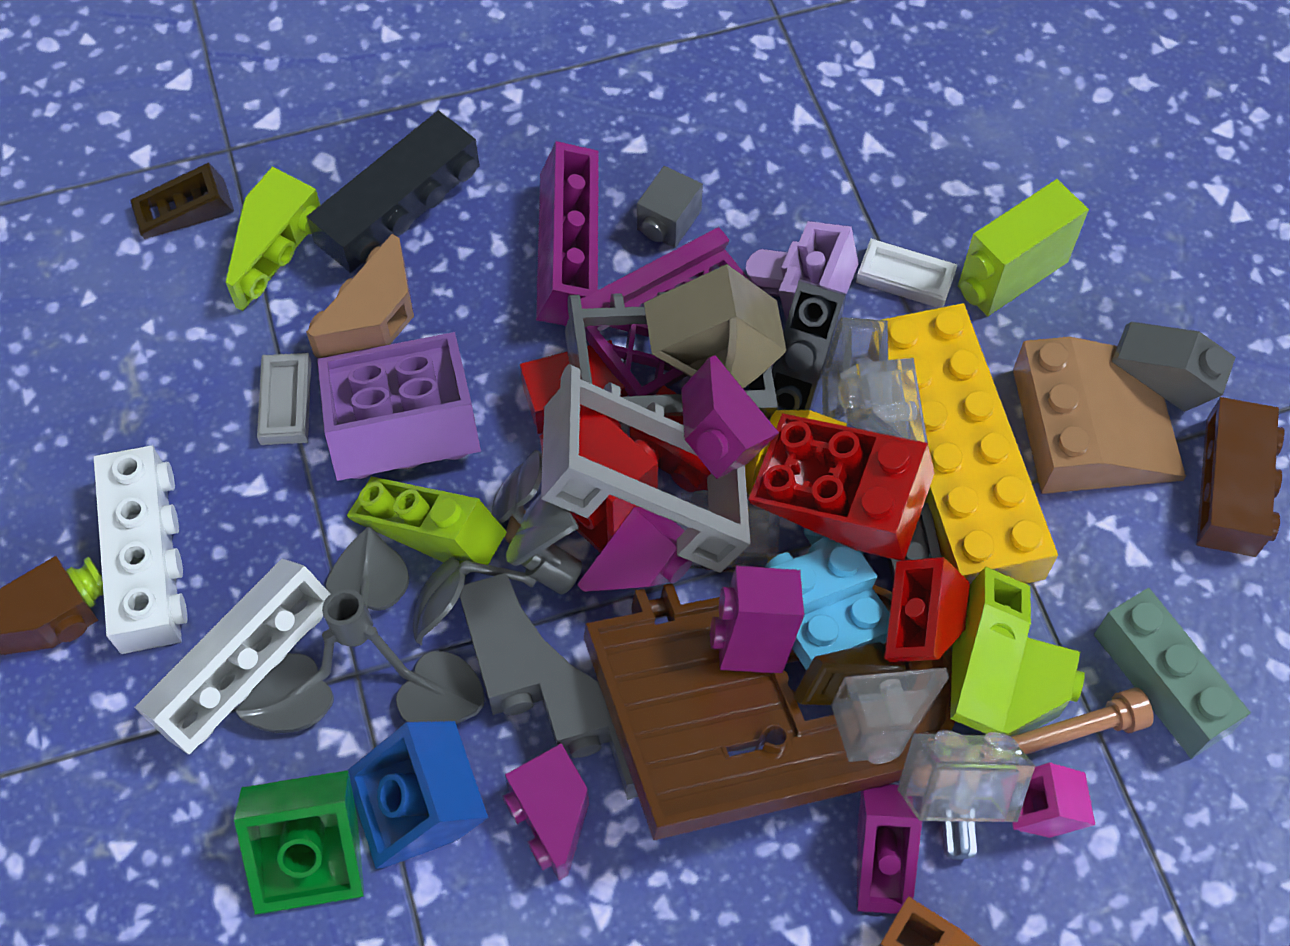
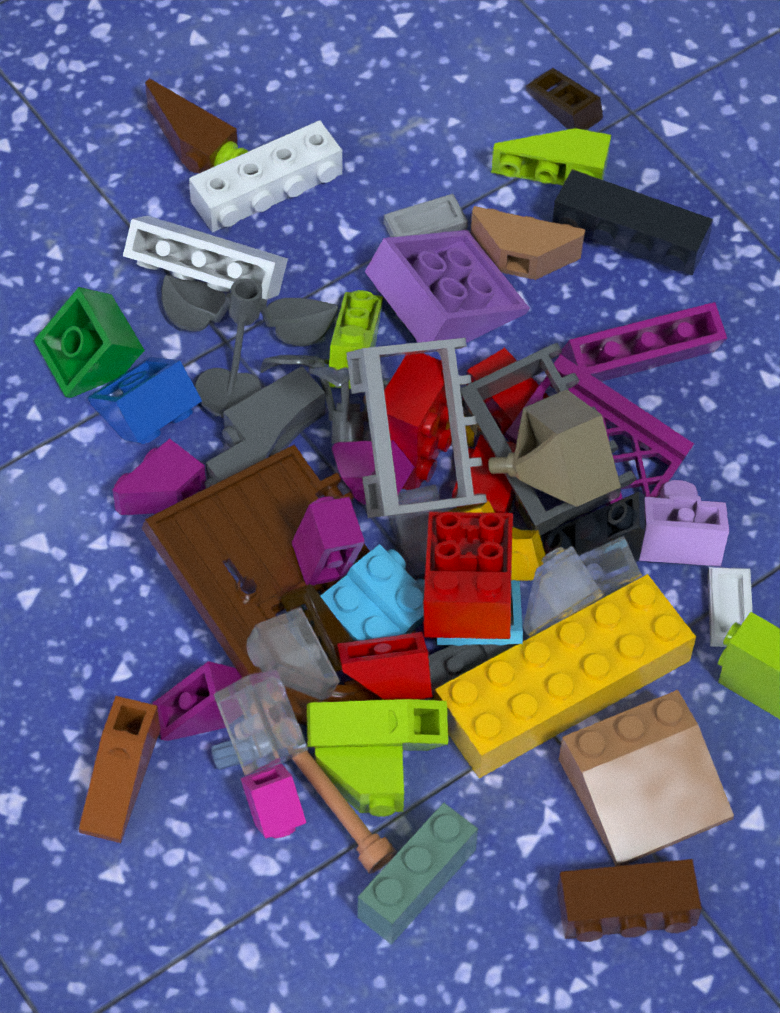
camera: 70 degrees right, 5 degrees down
dark grey brick [637,166,703,248] -> none
magenta slope [681,355,779,479] -> none
dark grey slope [1112,322,1236,412] -> none

